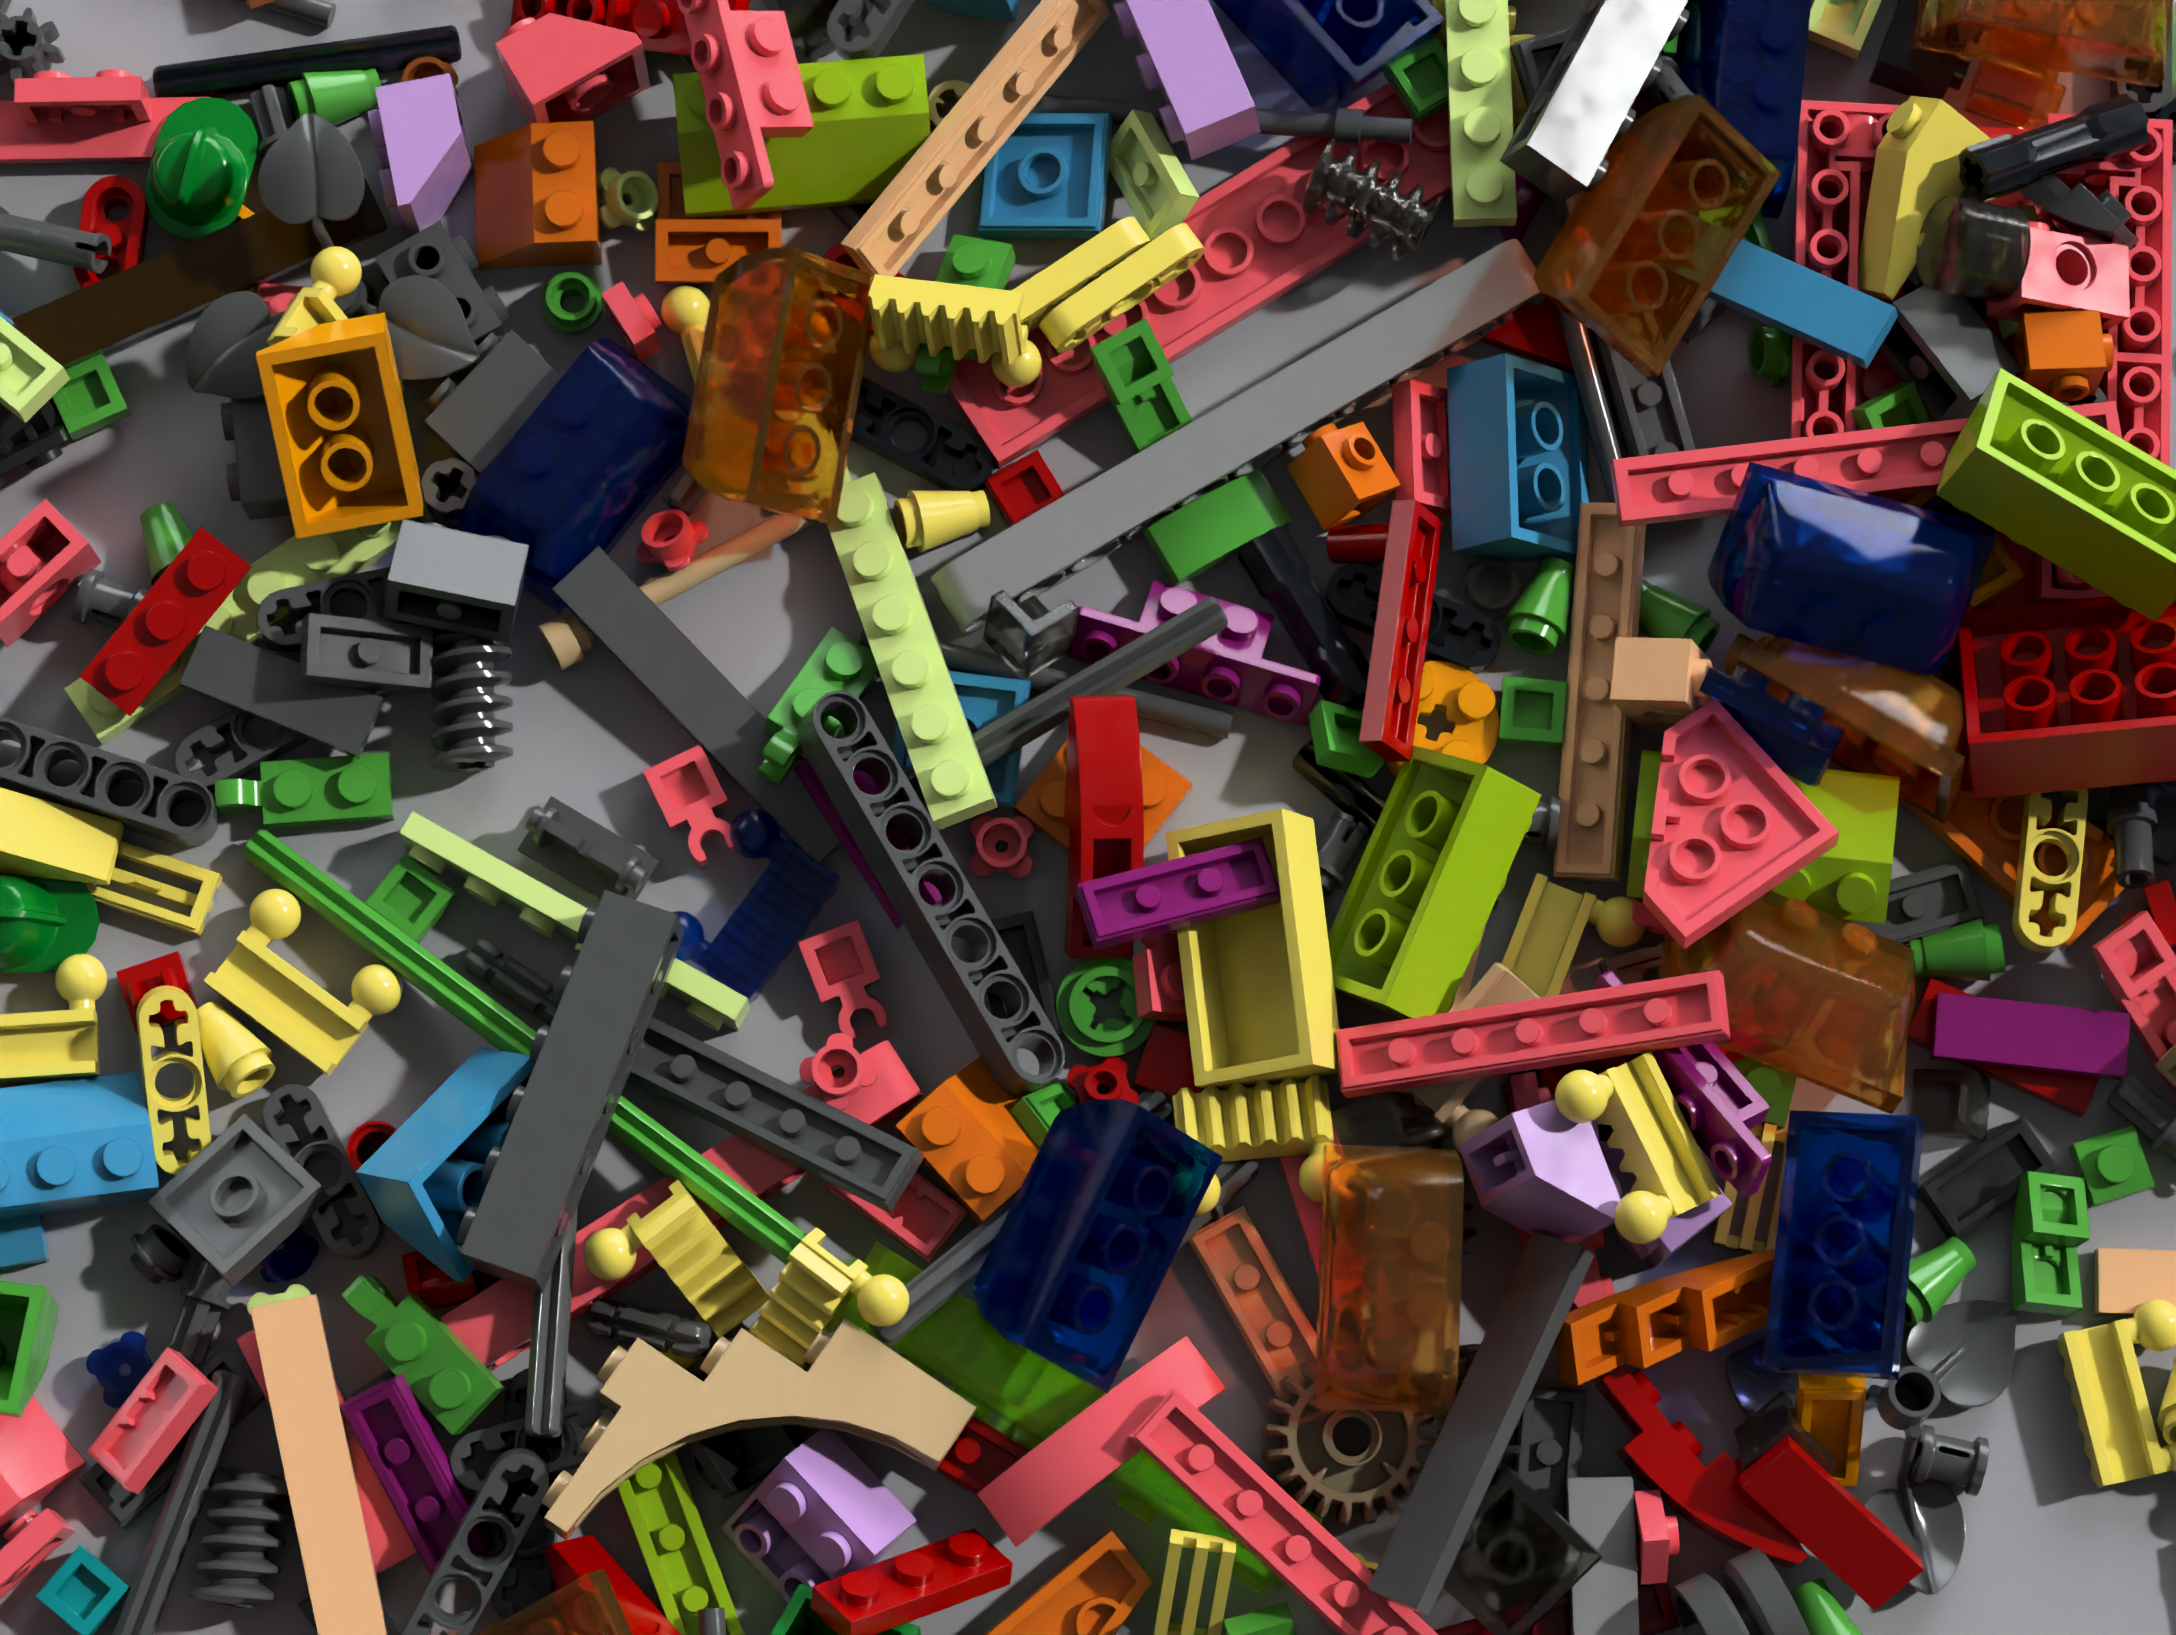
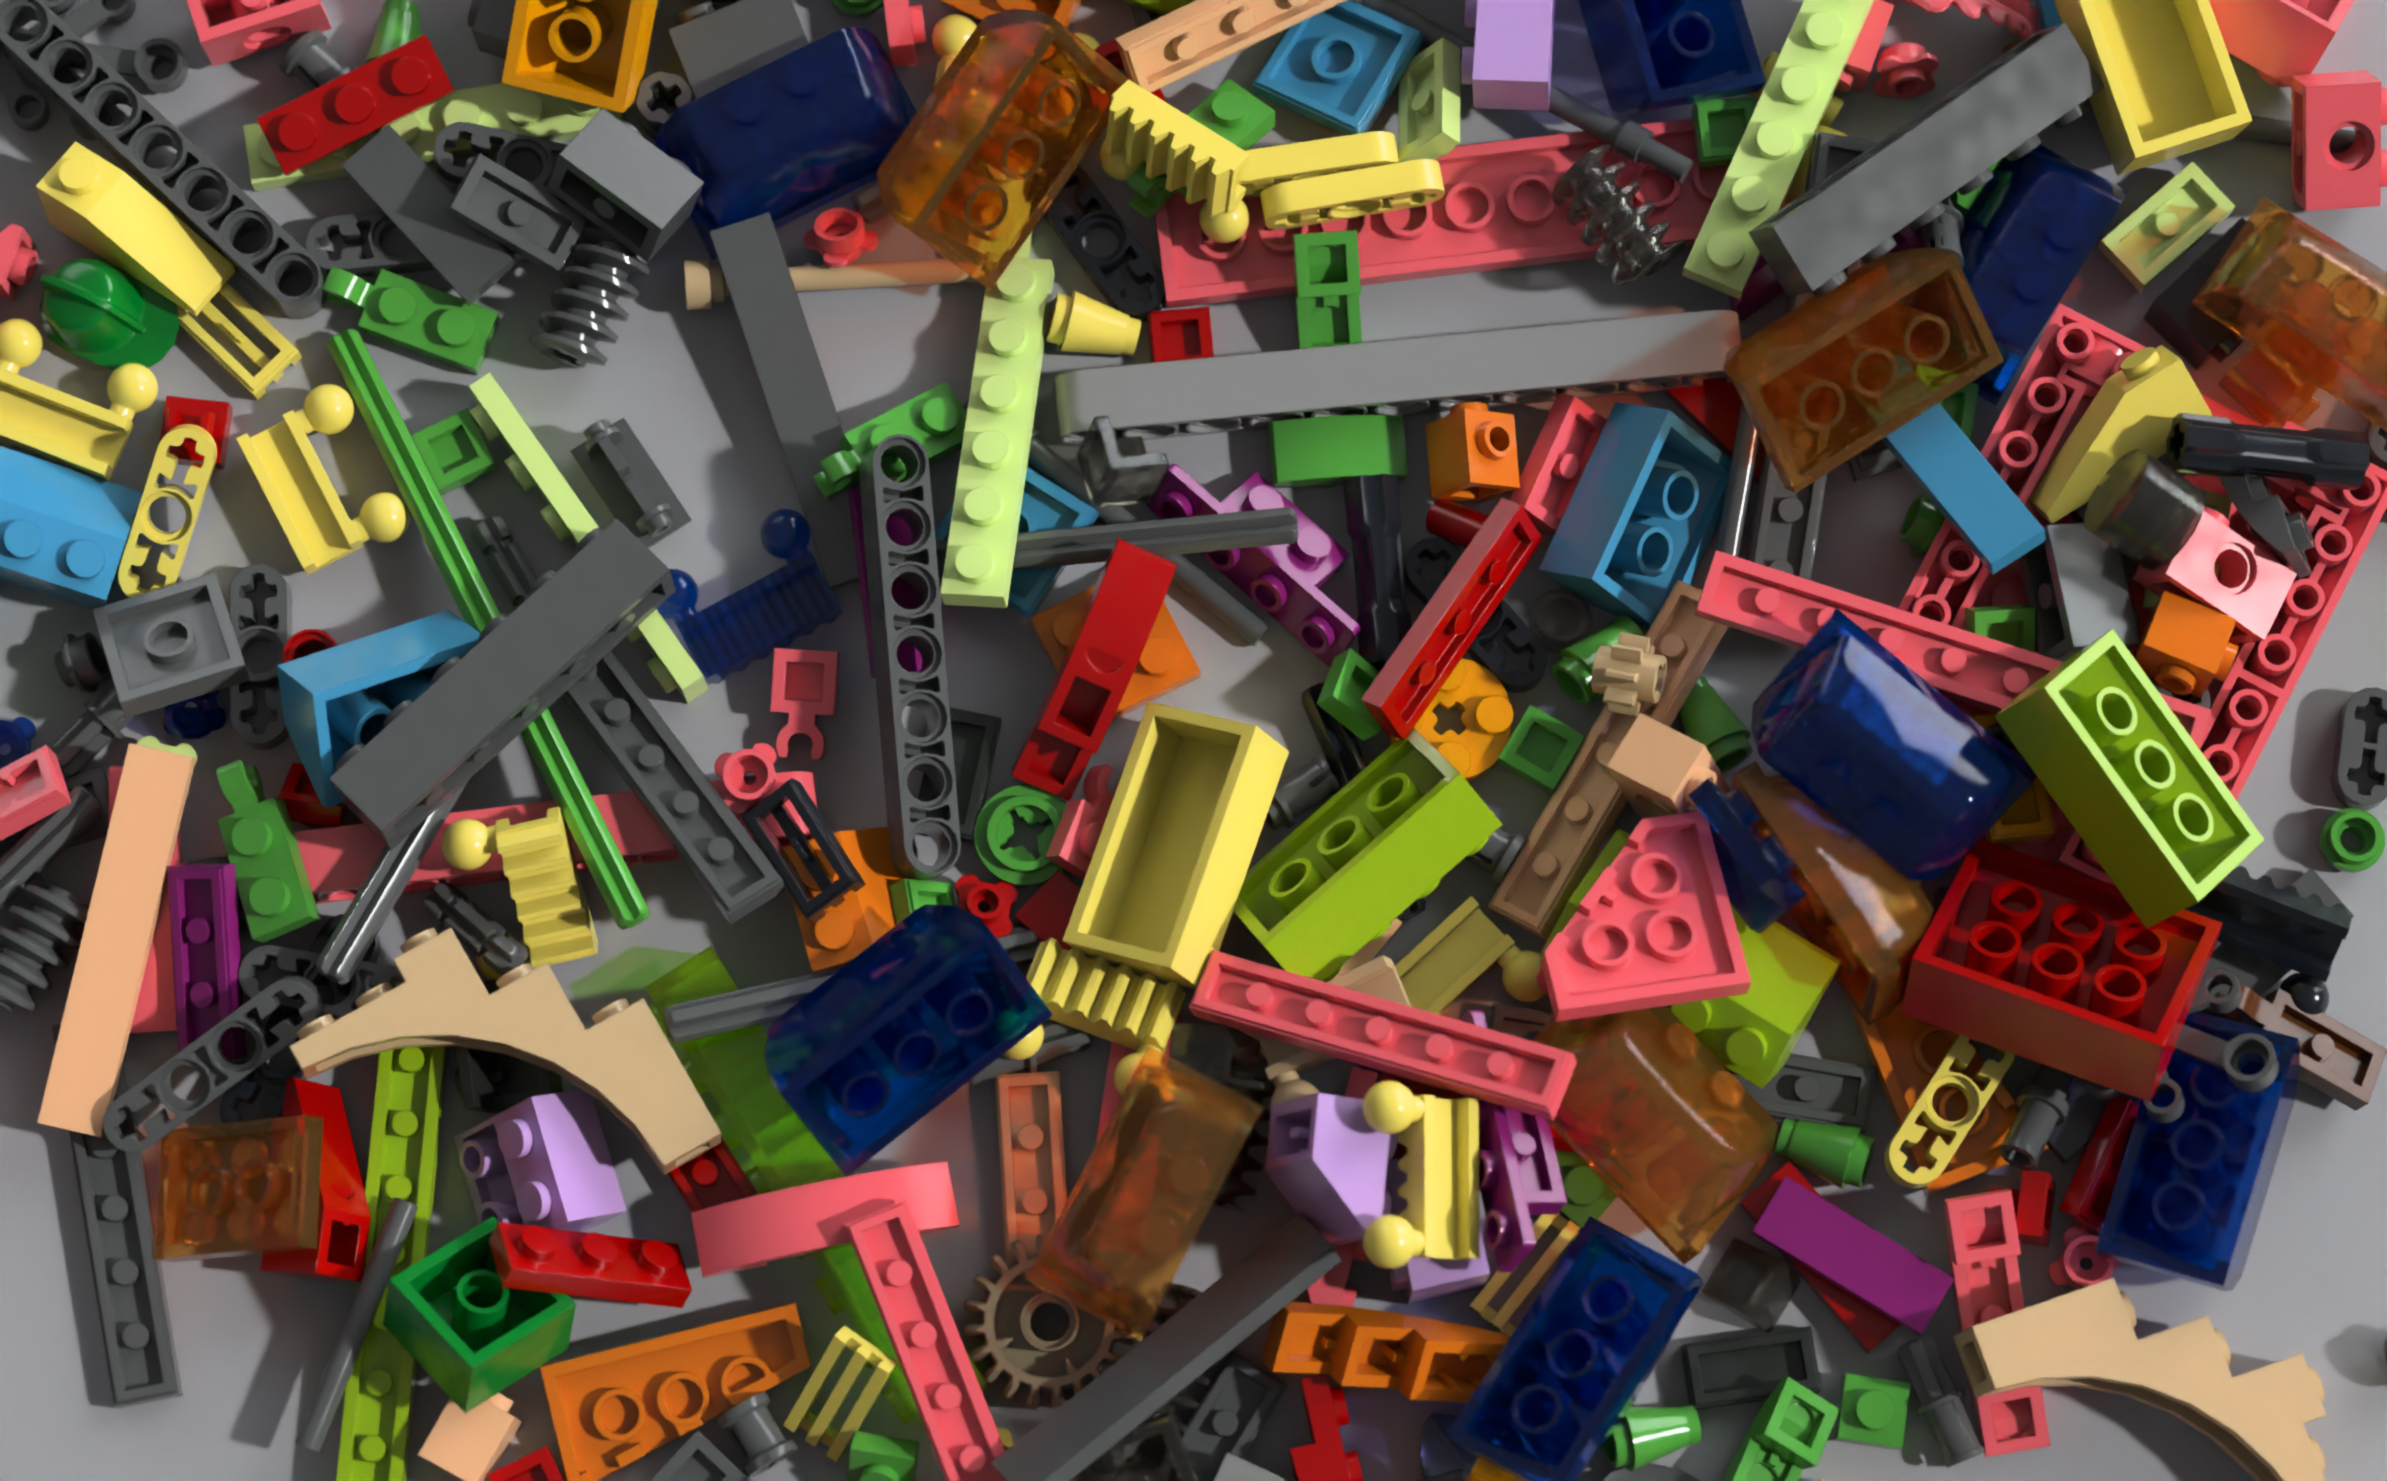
camera: 30 degrees right, 0 degrees up
light yellow cone [197,1000,275,1098] -> none
coral plate [643,744,738,867] -> none
light yellow gear [749,1227,909,1372] -> none
coral plate [825,1172,968,1265] -> none
coral plate [969,815,1034,879] -> none
magenta tile [1075,837,1281,951] -> none
none -> black tile [741,778,866,923]
none -> tan gear [1591,632,1667,716]

